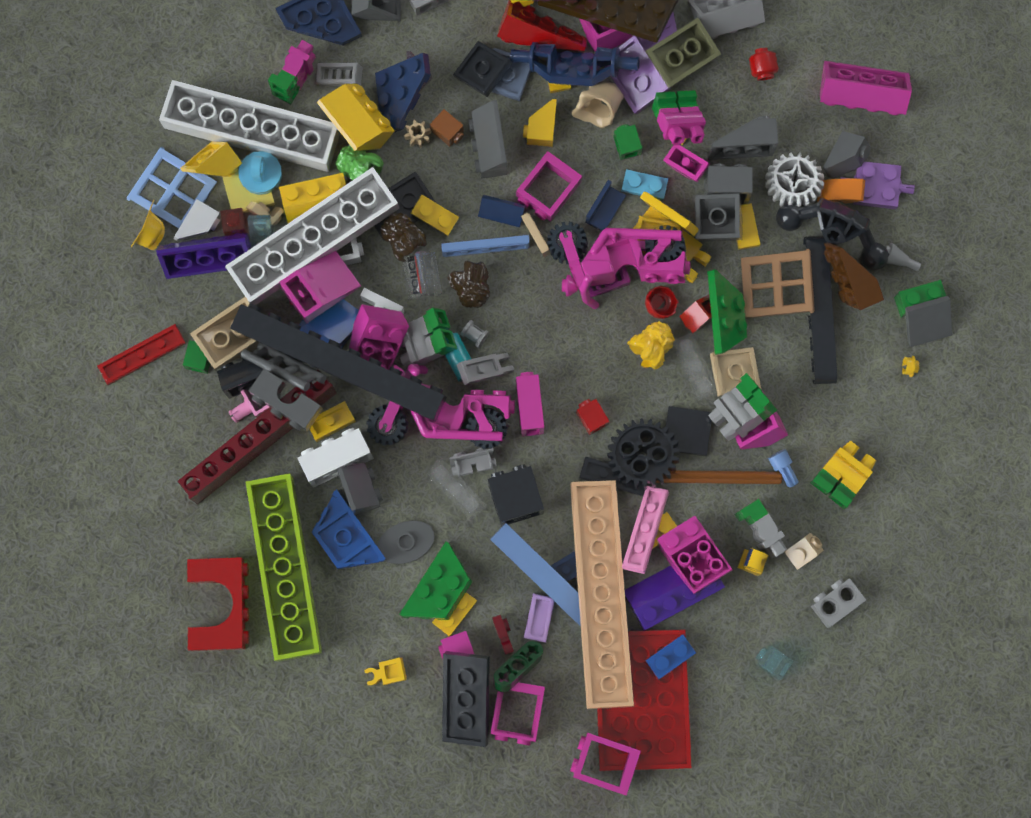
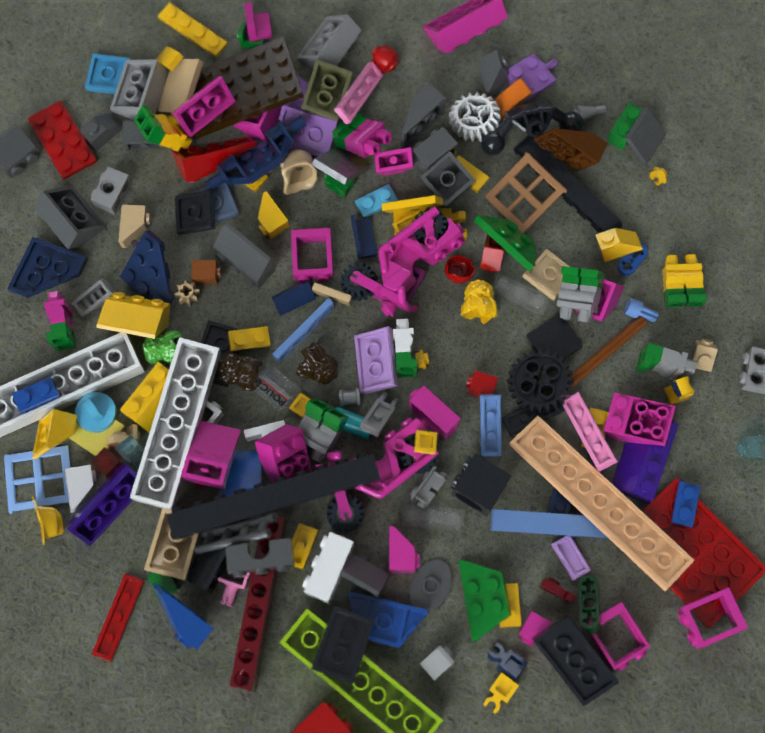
camera: 40 degrees left, 5 degrees down
none -> blue plate [12,377,60,414]
none -> tan slope [118,205,151,248]
none -> blue slope [153,582,214,650]
none -> yellow tile [289,392,311,419]
none -> black plate [311,606,375,684]
none -> flat silver tile [312,147,370,184]
none -> bright pink tile [334,61,384,124]
none -> lavender tile [354,326,398,394]
none -> dark pink slope [389,526,419,574]
none -> hips [393,319,417,378]
none -> yellow tile [414,430,437,455]
none -> yellow plate [415,349,430,370]
none -> light grey slope [420,646,454,680]
none -> medium blue tile [480,394,502,456]
none -> dark blue plate [487,643,528,681]
none -> yellow slope [596,228,642,262]
none -> blue beam [617,243,648,276]

